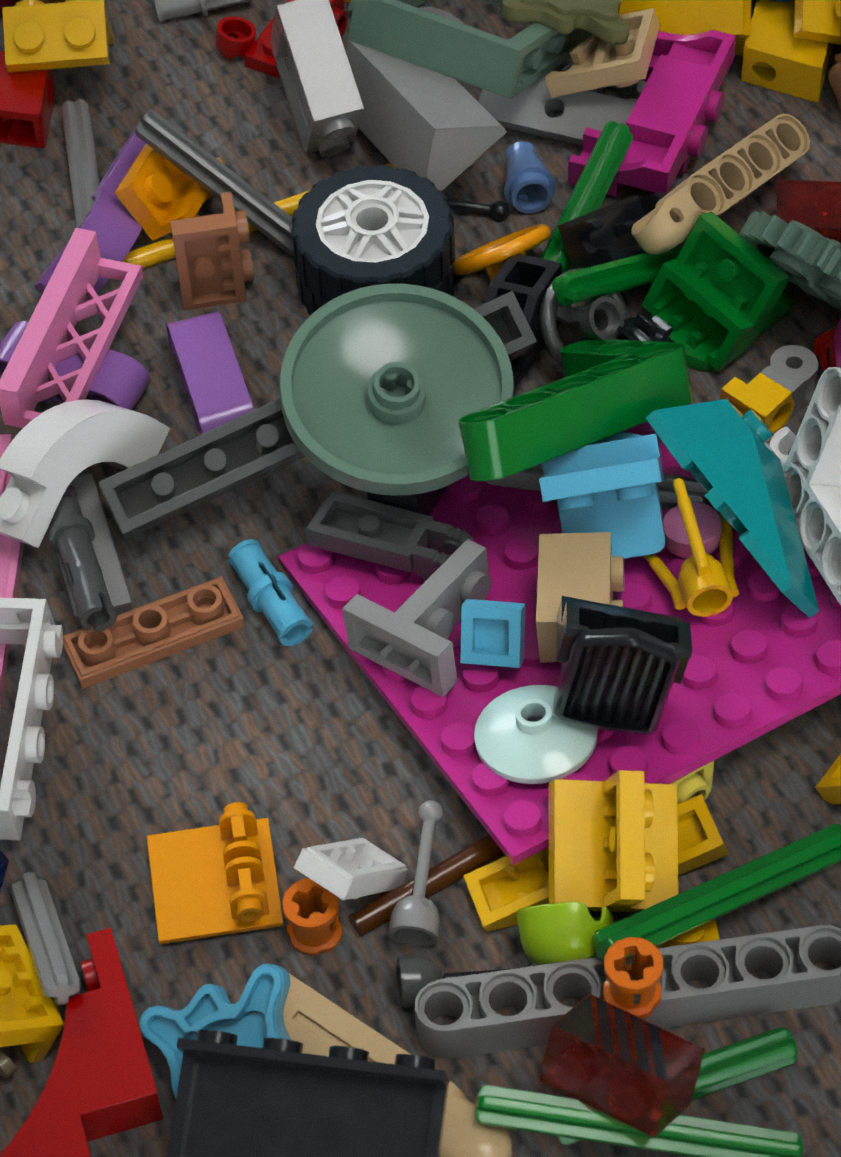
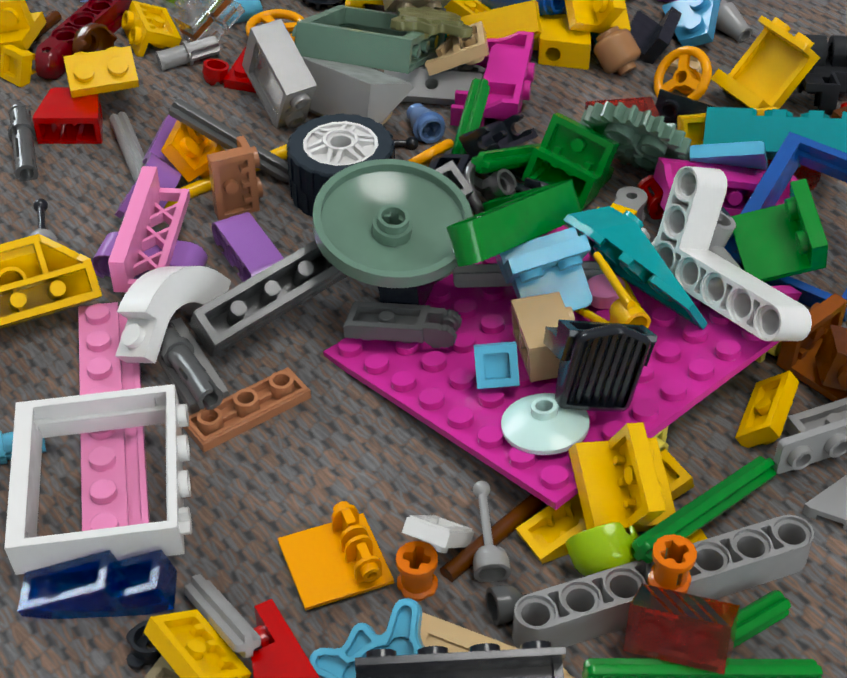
camera: 15 degrees left, 10 degrees down
medium azure pin [228,539,313,647] -> none
light grey bracket [342,539,491,697] -> none
tan piece [631,113,810,255] -> none

